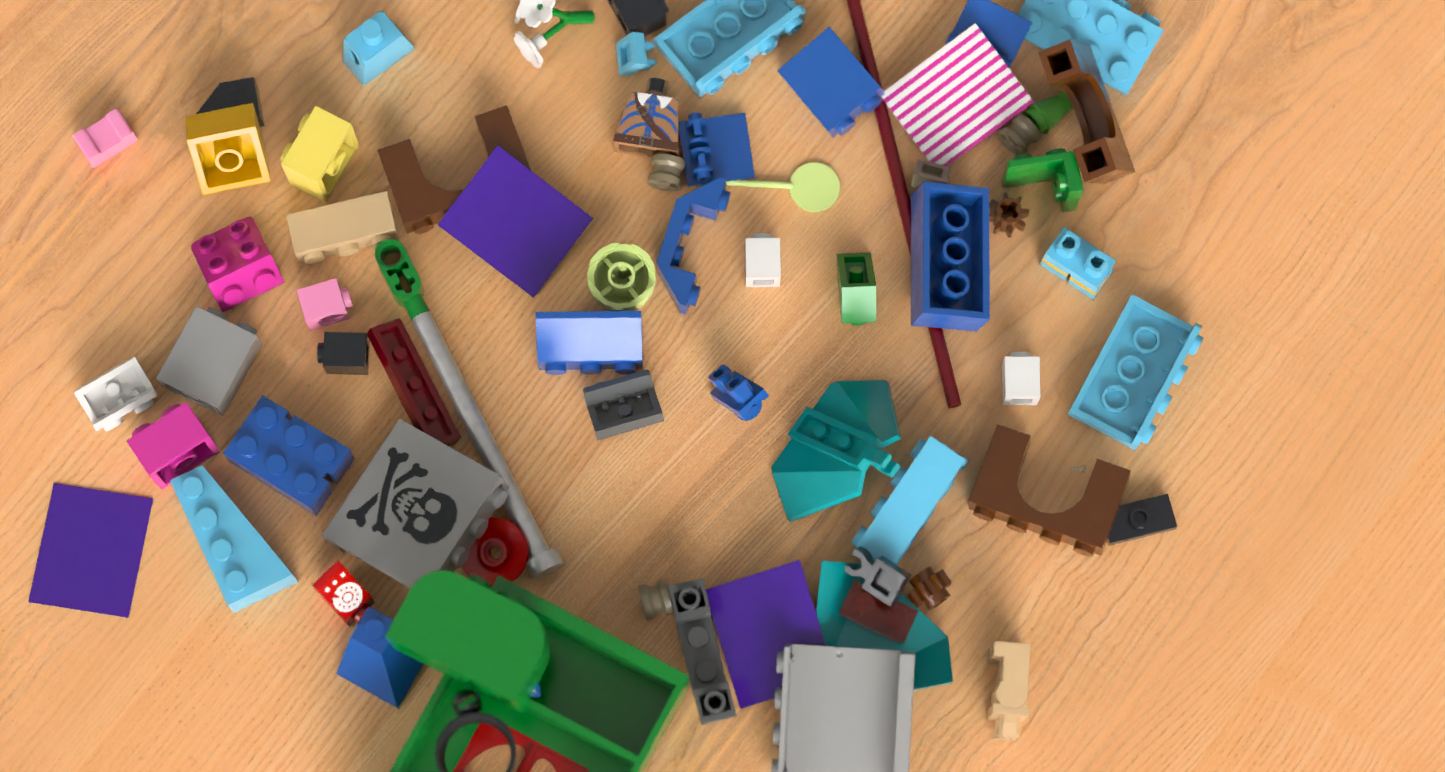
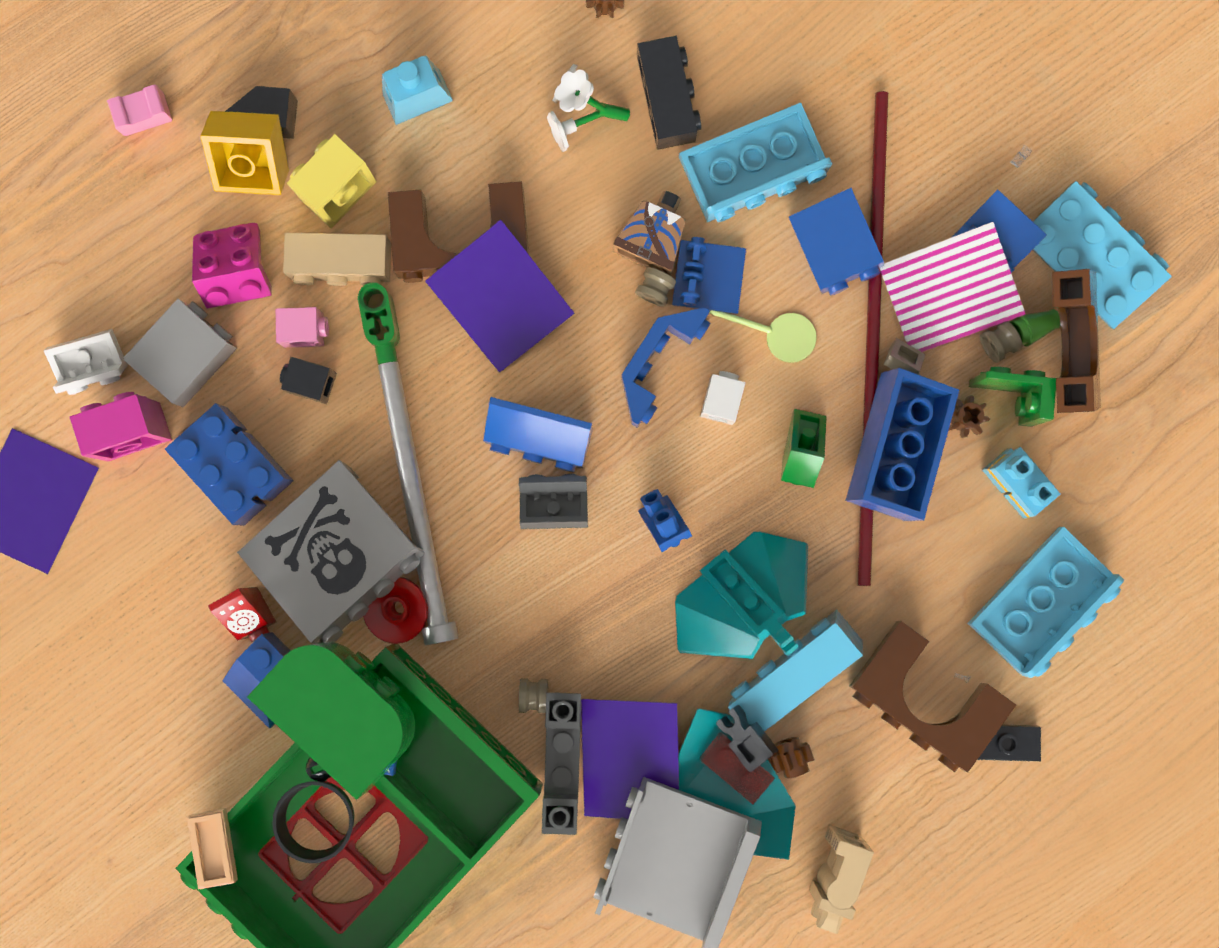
camera: 15 degrees right, 10 degrees up
medium azure wedge [170,465,298,613] -> none
dark red plate [367,318,461,446] -> none
yellowish green cylinder [587,242,656,311] -> none
medium azure tile [616,32,656,76] -> none
white brick [1001,351,1041,405] -> none

